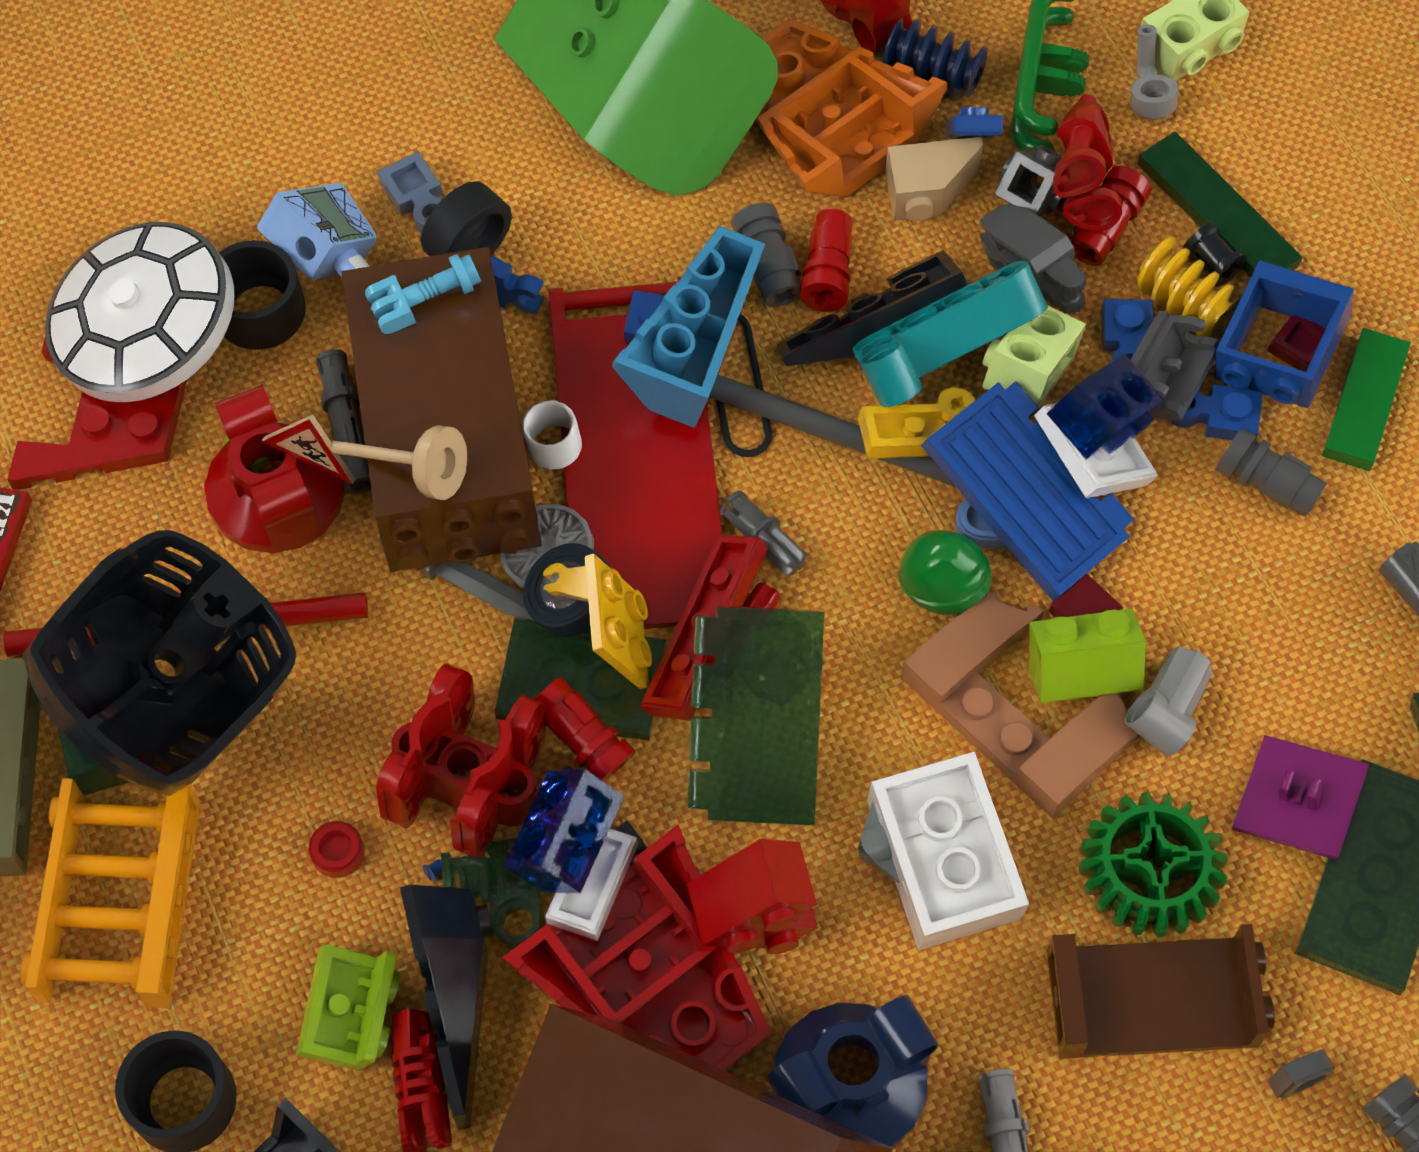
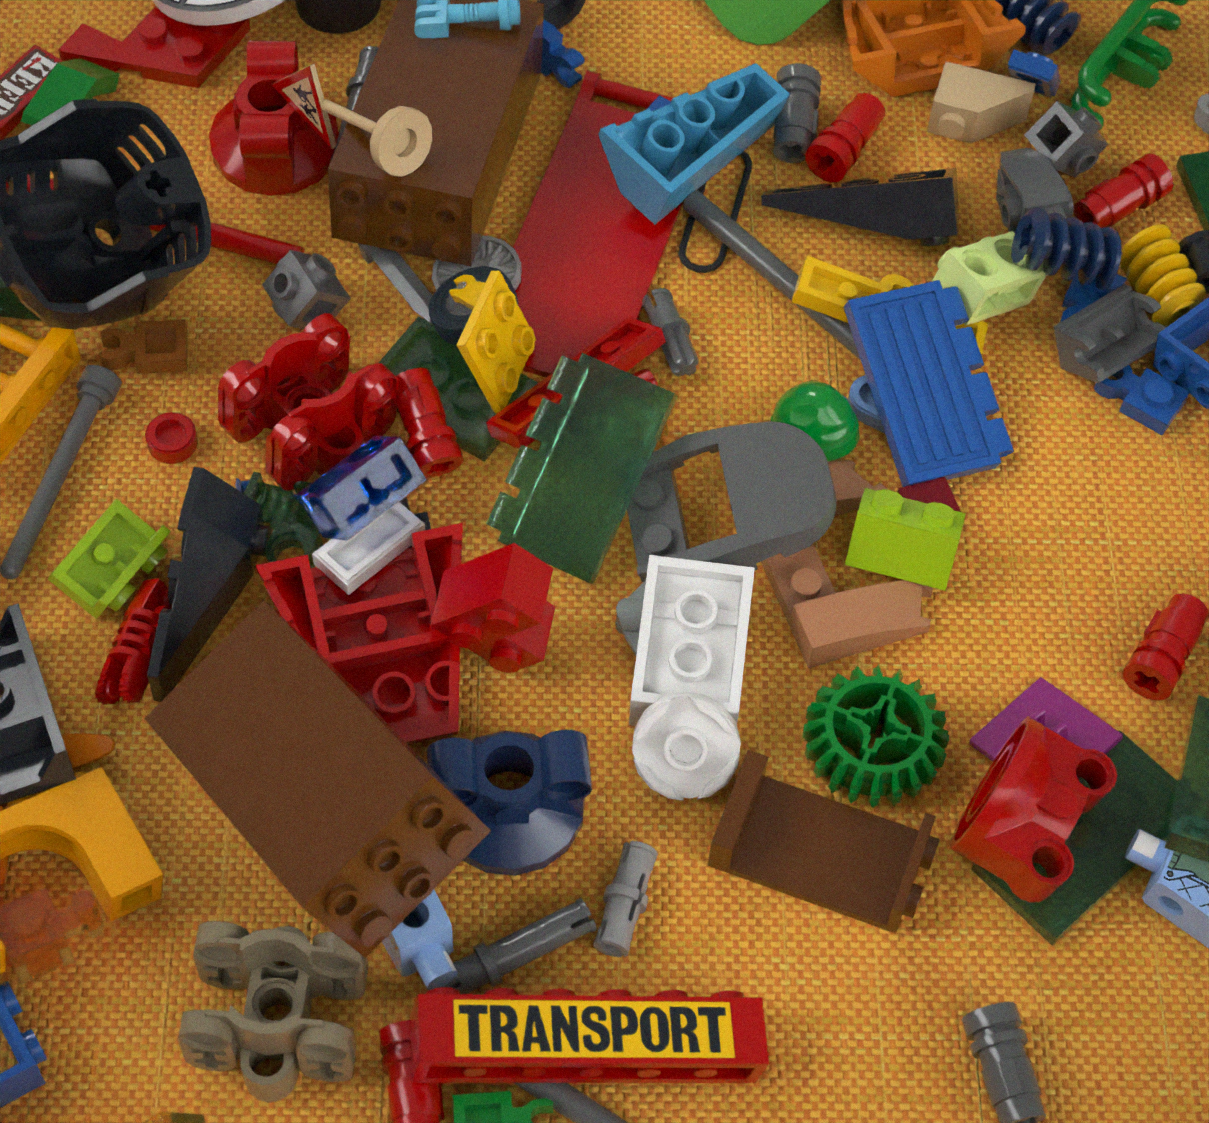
camera: 20 degrees right, 5 degrees down
white piece [522,400,582,470] -> none
teal beam [853,261,1048,408] -> none
white tile [1034,395,1158,498] -> none
clear blue brick [1047,354,1164,460] -> none
red piece [1052,94,1123,232] -> none
light grey piece [1124,646,1213,757] -> none
dark grey axle [1215,427,1327,517] -> none
dark grey tile [1268,1049,1335,1099] -> none
none -> dark grey piece [0,365,122,580]
none -> green slope [21,58,120,126]
none -> dark orange plate [100,319,188,374]
none -> flat silver brick [262,250,351,329]
none -> dark grey slope [618,421,837,582]
none -> white tile [632,692,741,800]
none -> red piece [950,716,1117,902]
none -> dark blue piece [1011,207,1122,291]
none -> red axle [1122,593,1209,701]

